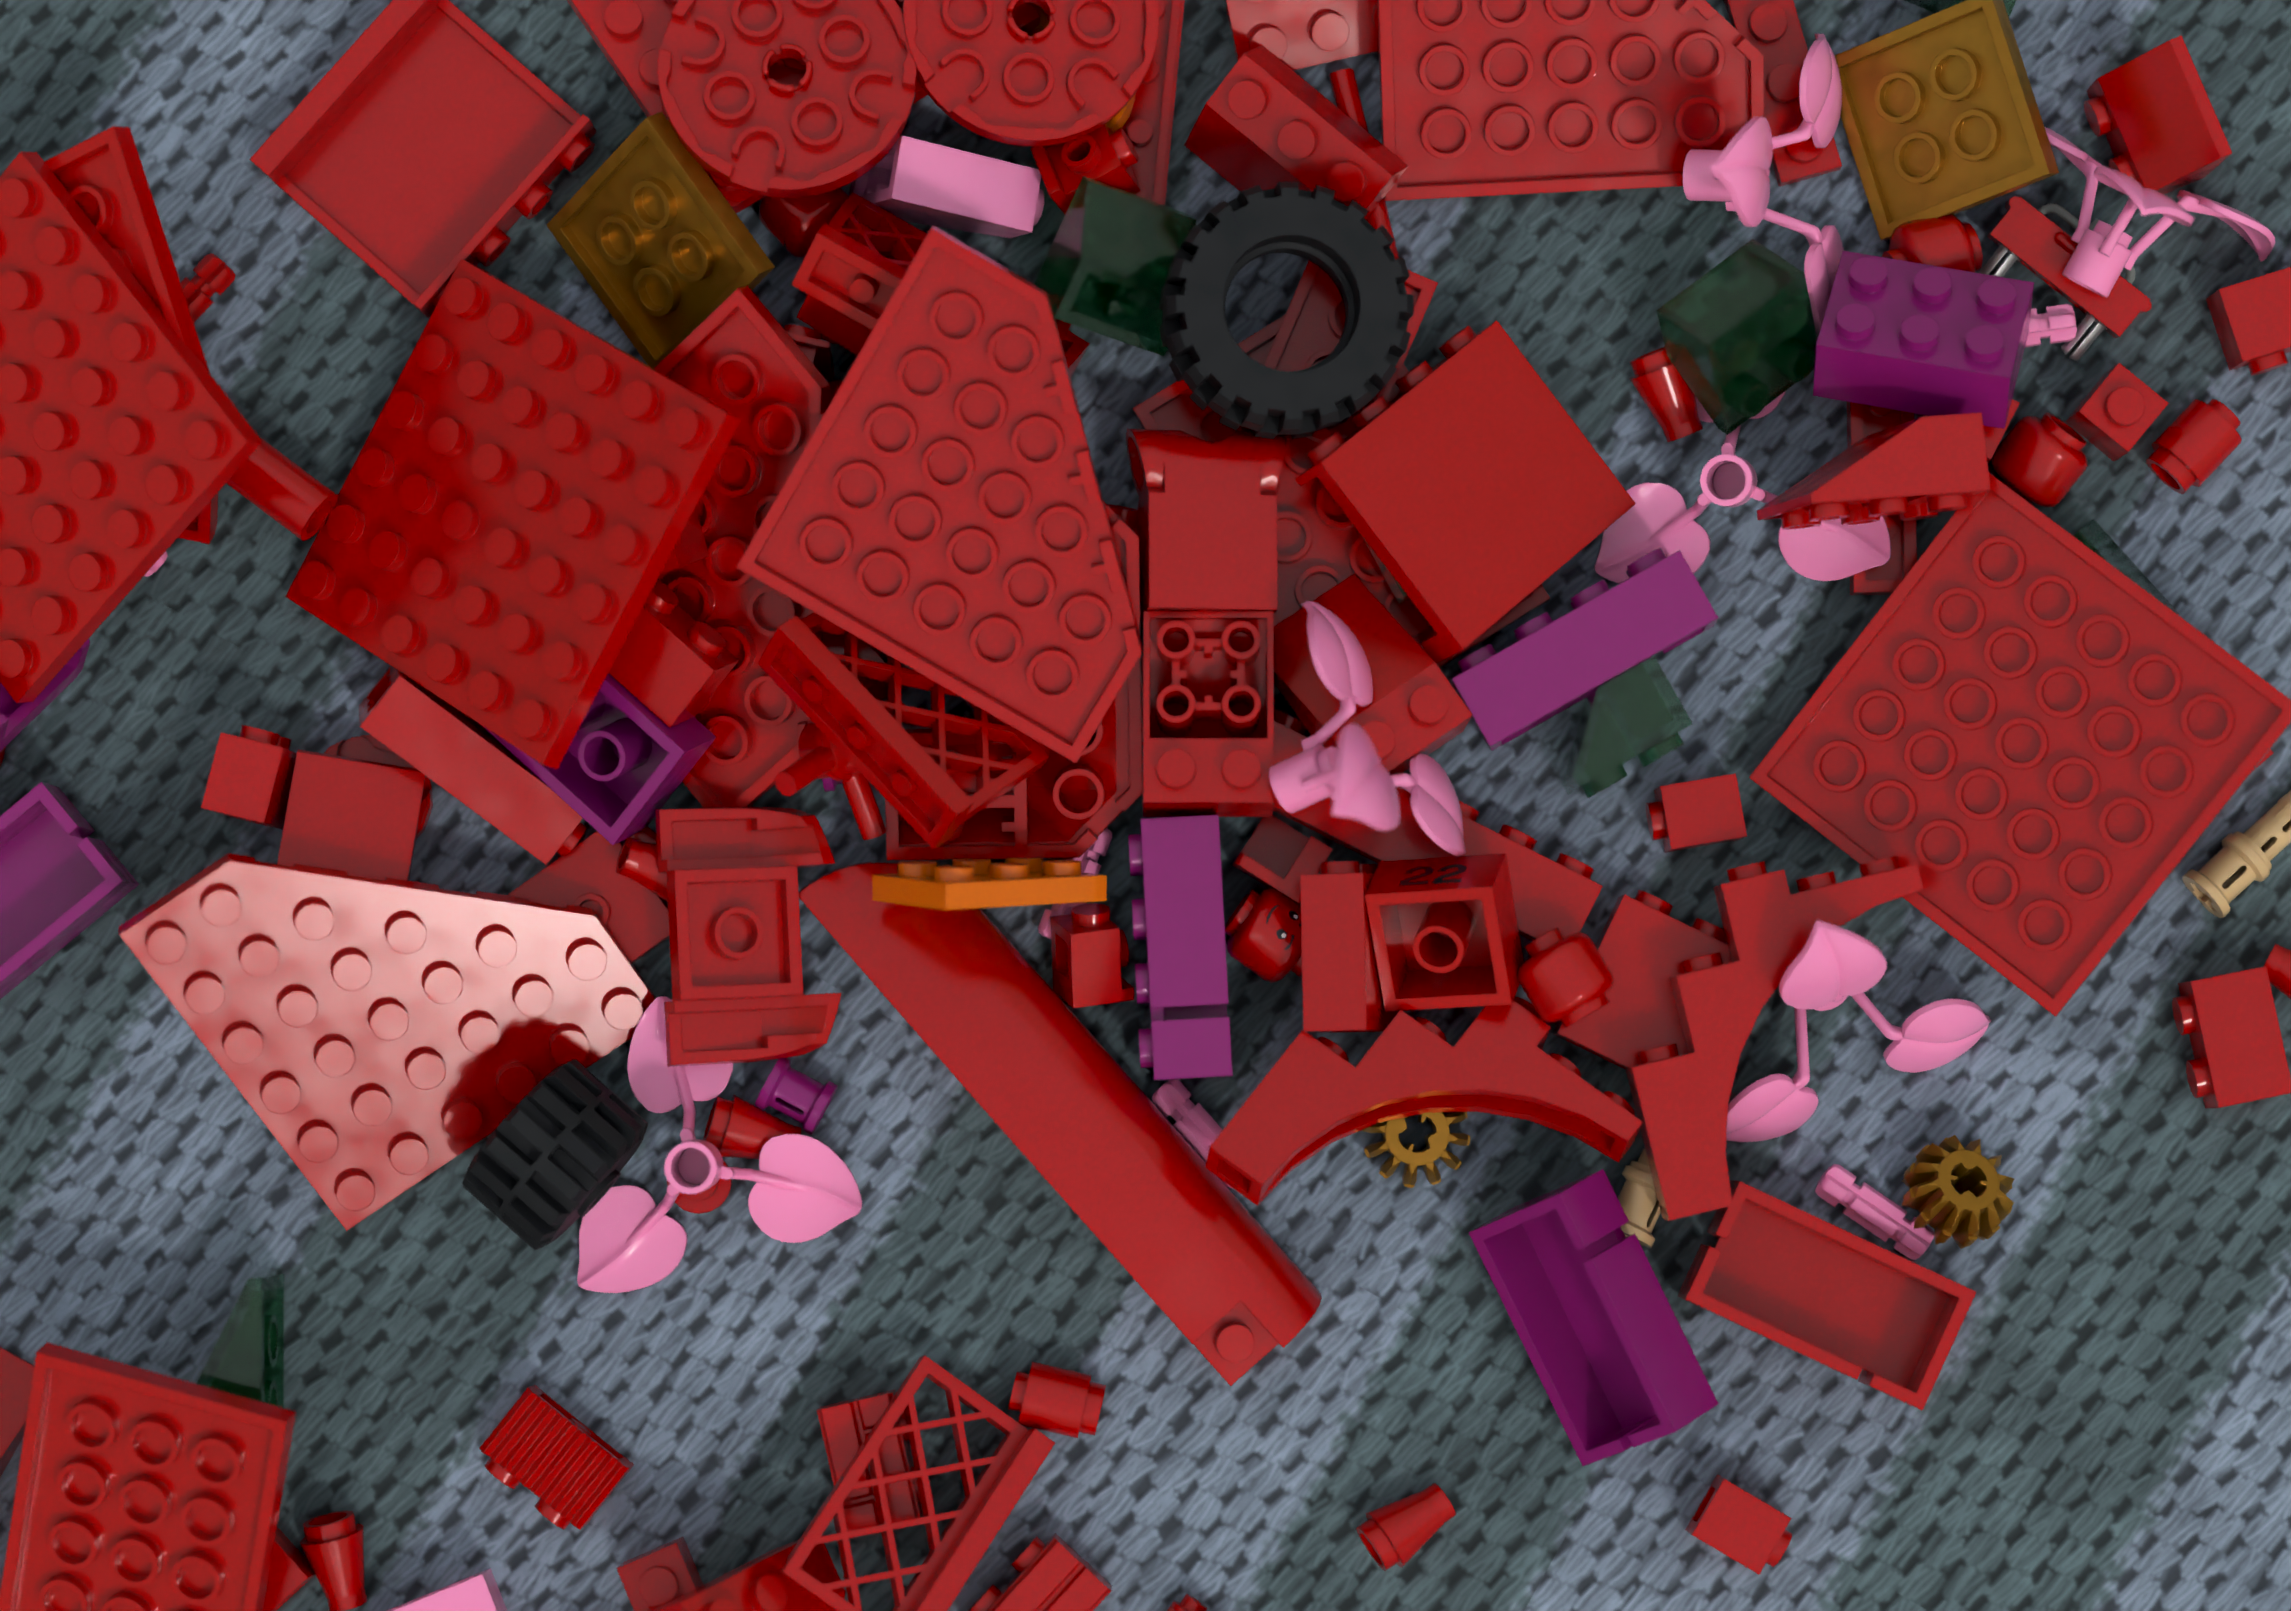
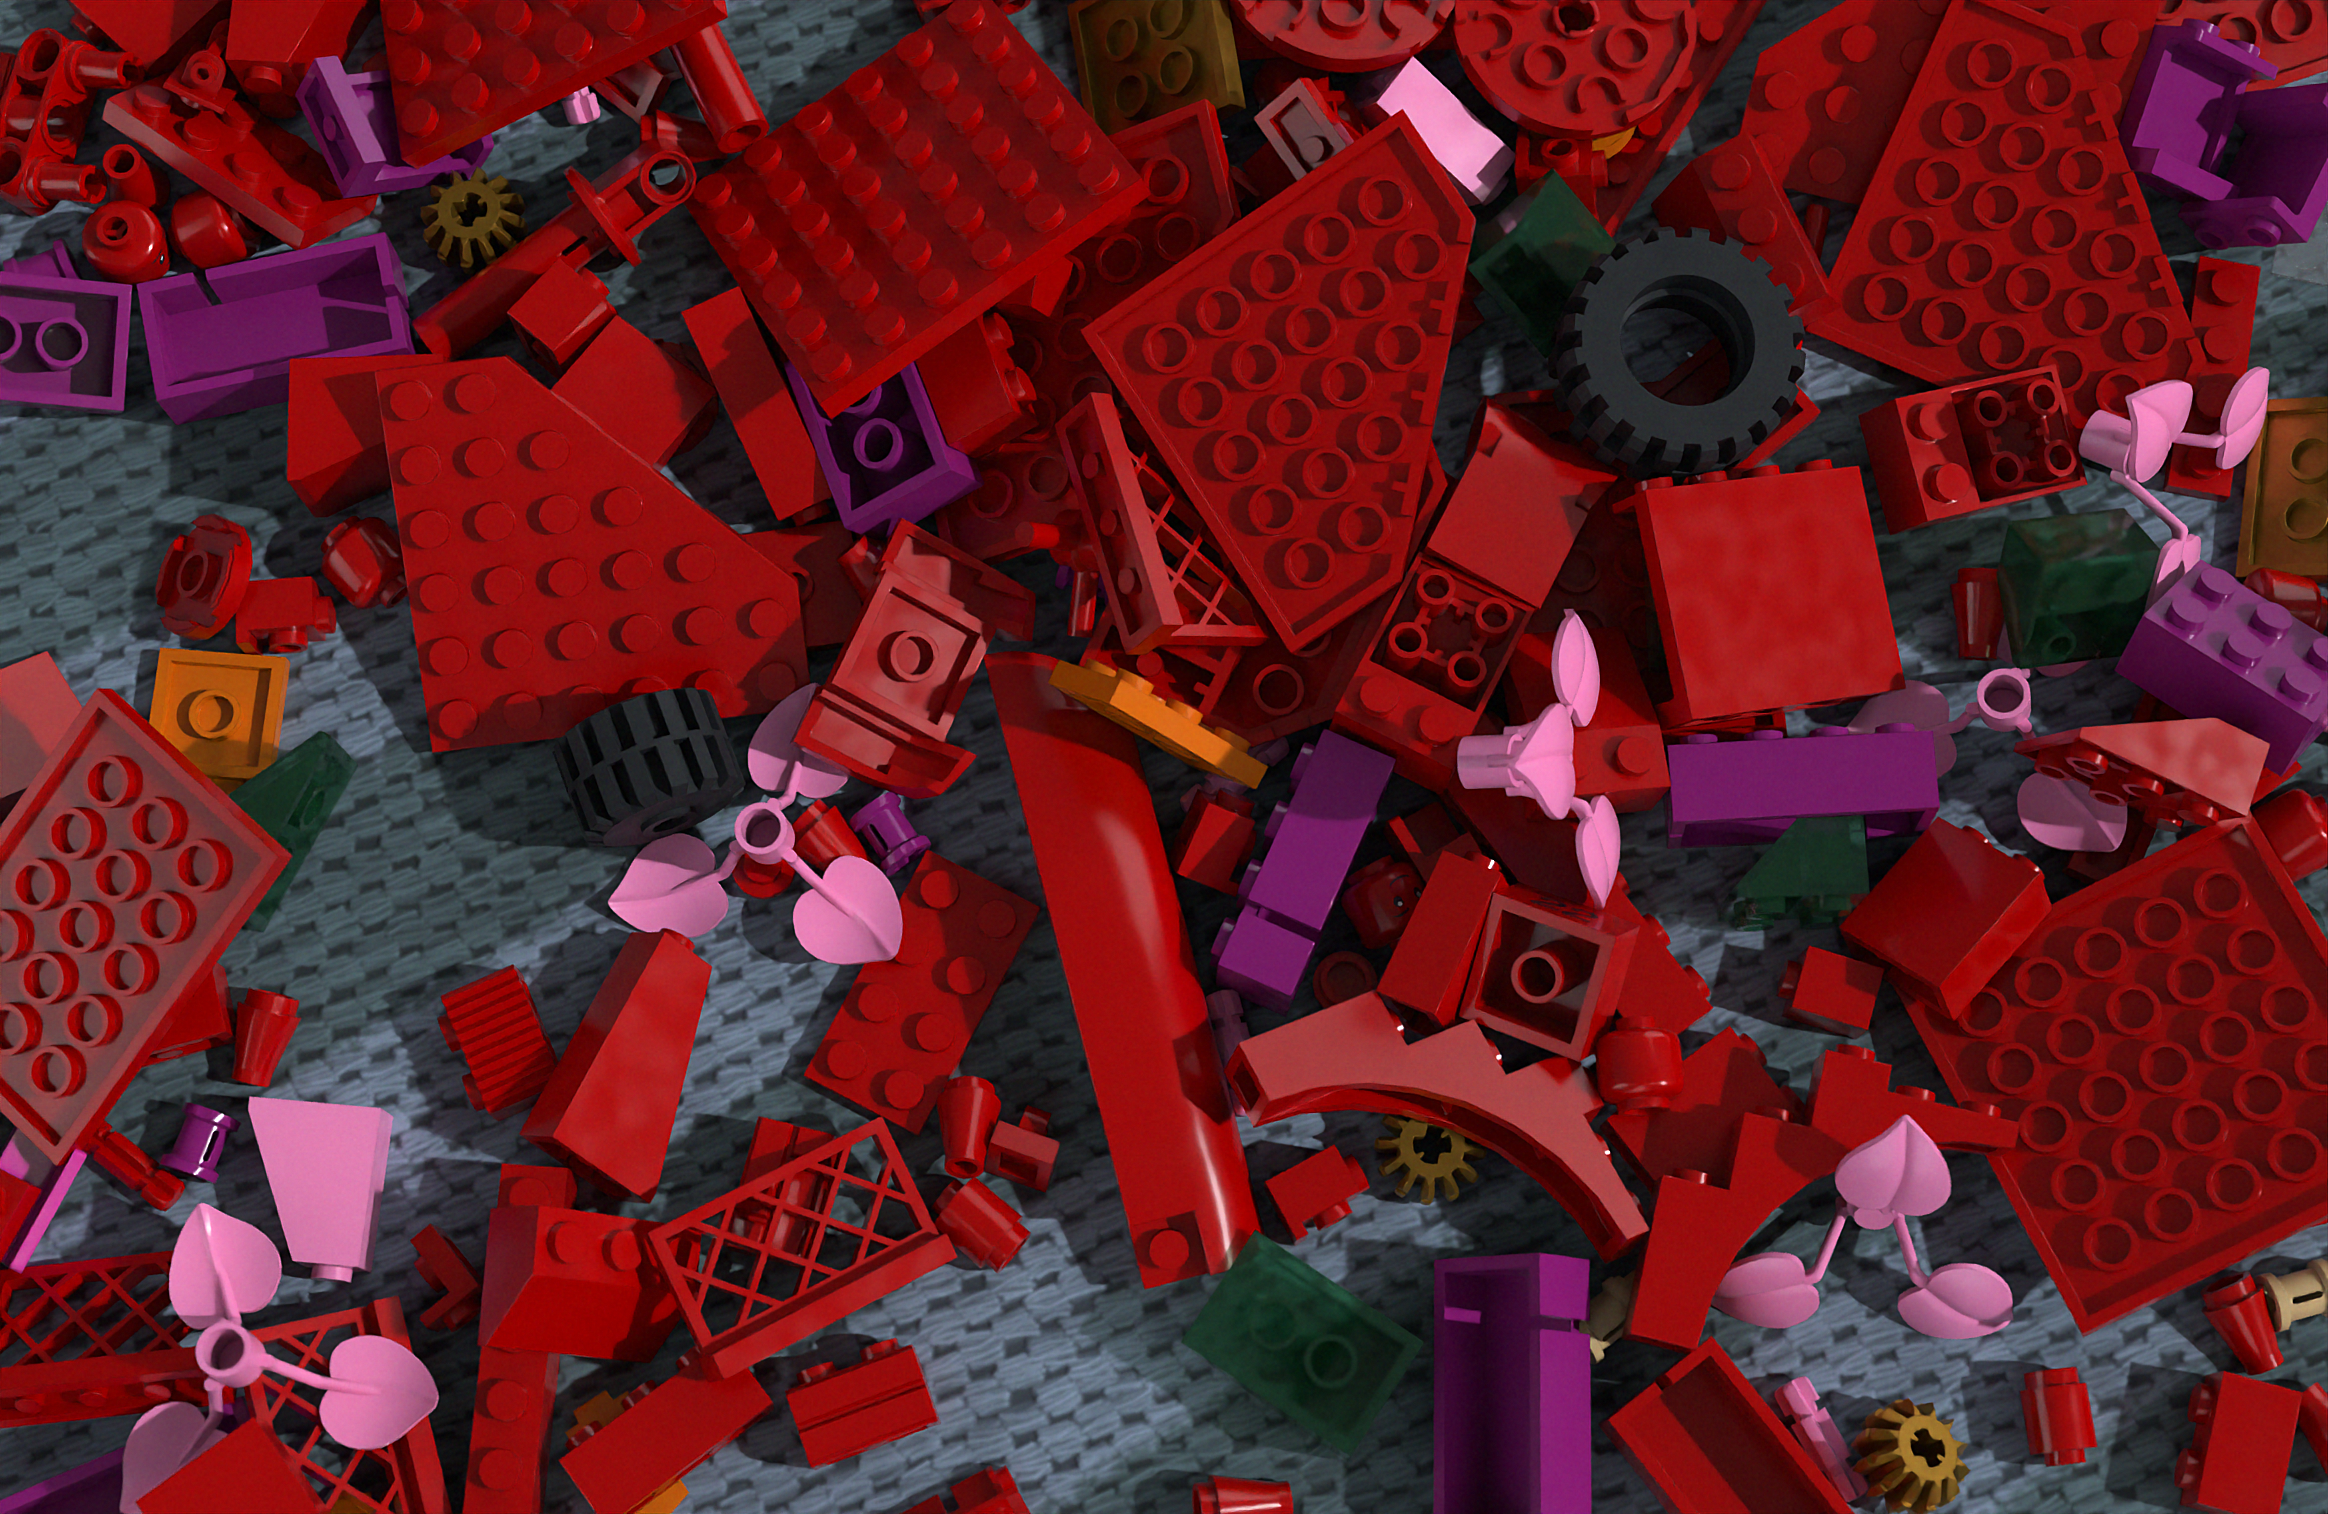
camera: 25 degrees right, 10 degrees down
none -> orange tile [149,648,291,821]
none -> red tile [156,514,253,641]
none -> red brick [235,576,336,655]
none -> red slope [287,353,448,518]
none -> red head [320,516,408,610]
none -> red piece [411,138,696,362]
none -> pearl gold gear [421,166,528,276]
none -> red slope [519,928,712,1204]
none -> red cone [639,109,728,171]
none -> red plate [804,849,1041,1138]
none -> red cone [936,1076,1001,1179]
none -> red tile [985,1105,1061,1193]
none -> clear green slope [1181,1230,1424,1461]
none -> red brick [1263,1144,1370,1246]
none -> red plate [1313,951,1378,1009]
none -> red brick [1839,817,2053,1021]
none -> red slope [1858,364,2088,536]
none -> red brick [2019,1367,2098,1467]
none -> red cone [2200,1271,2284,1376]

